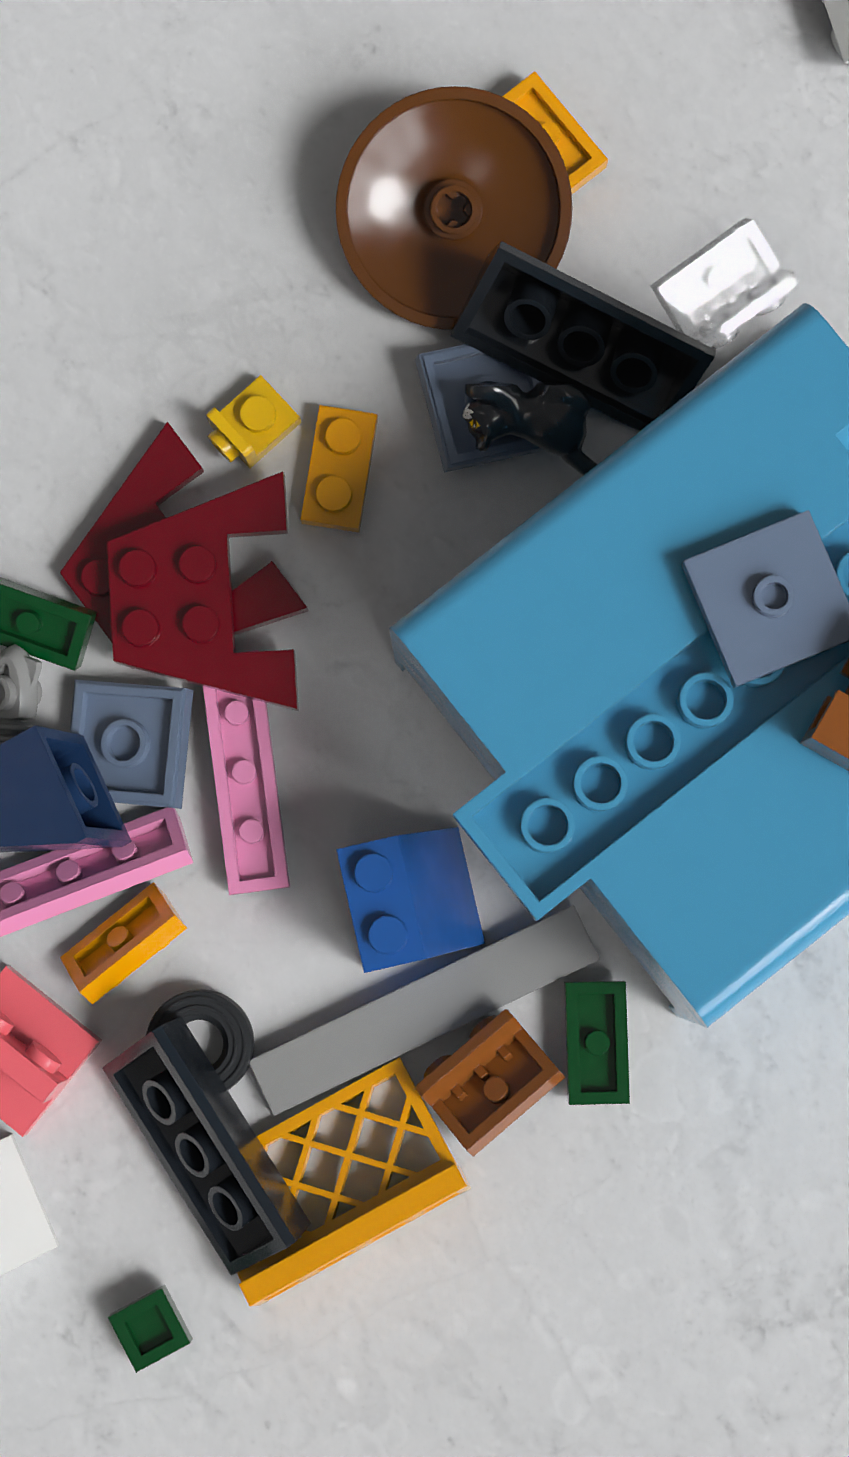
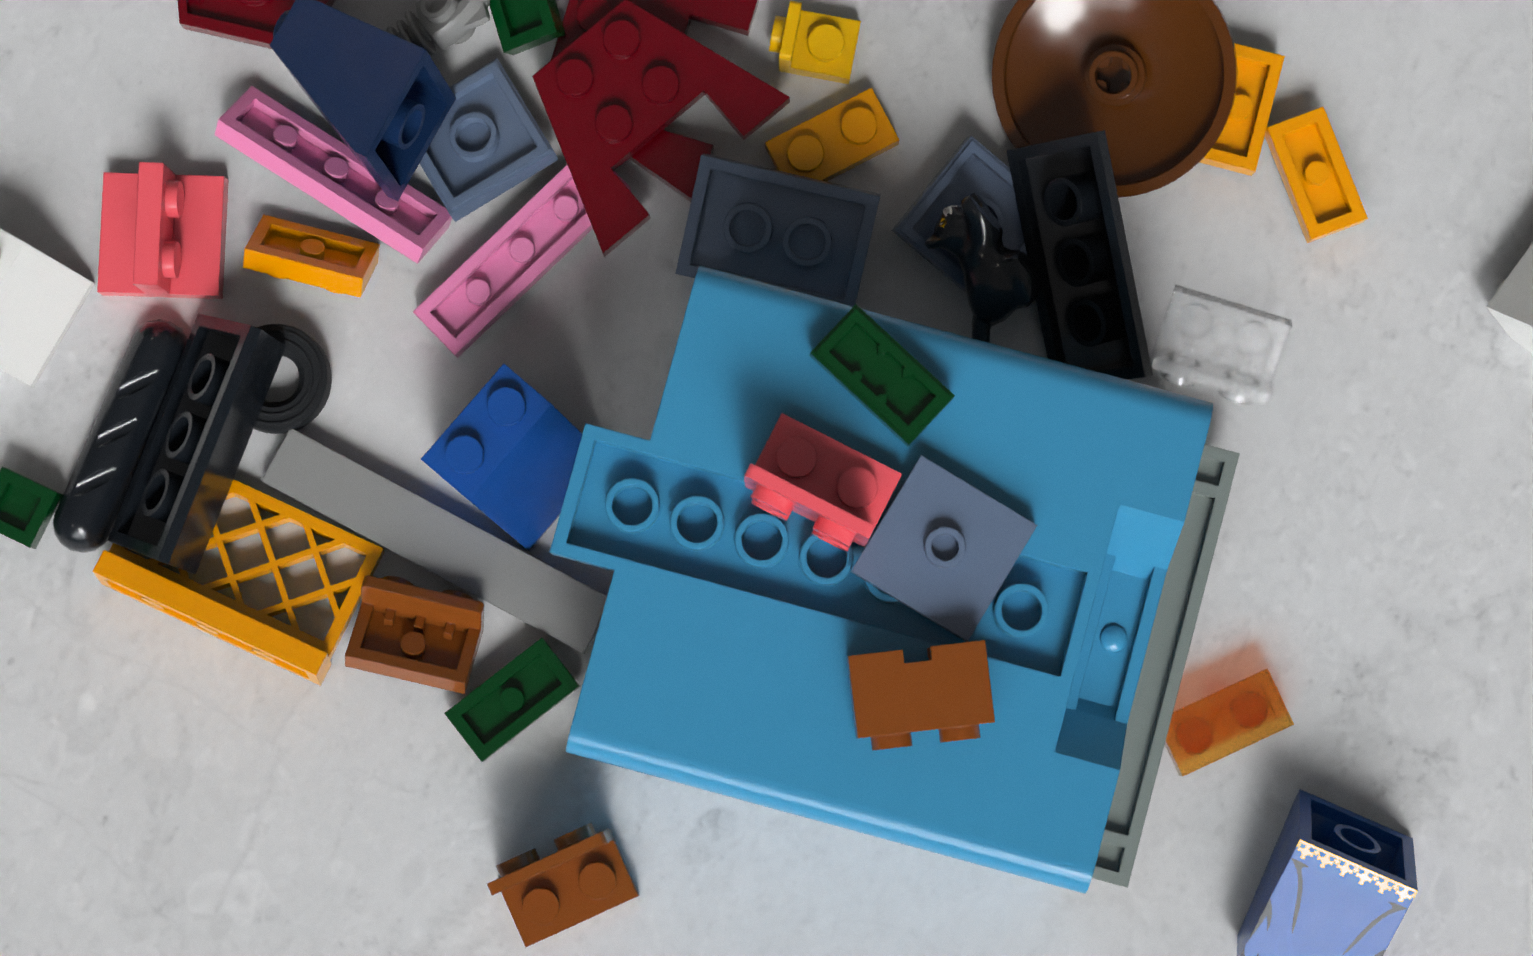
camera: 50 degrees right, 0 degrees up
none -> black piece [52,319,188,553]
none -> dark orange bracket [487,822,640,947]
none -> sand blue plate [675,153,881,306]
none -> coral bracket [744,413,902,552]
none -> dark green plate [809,304,955,447]
none -> light orange plate [1265,107,1368,243]

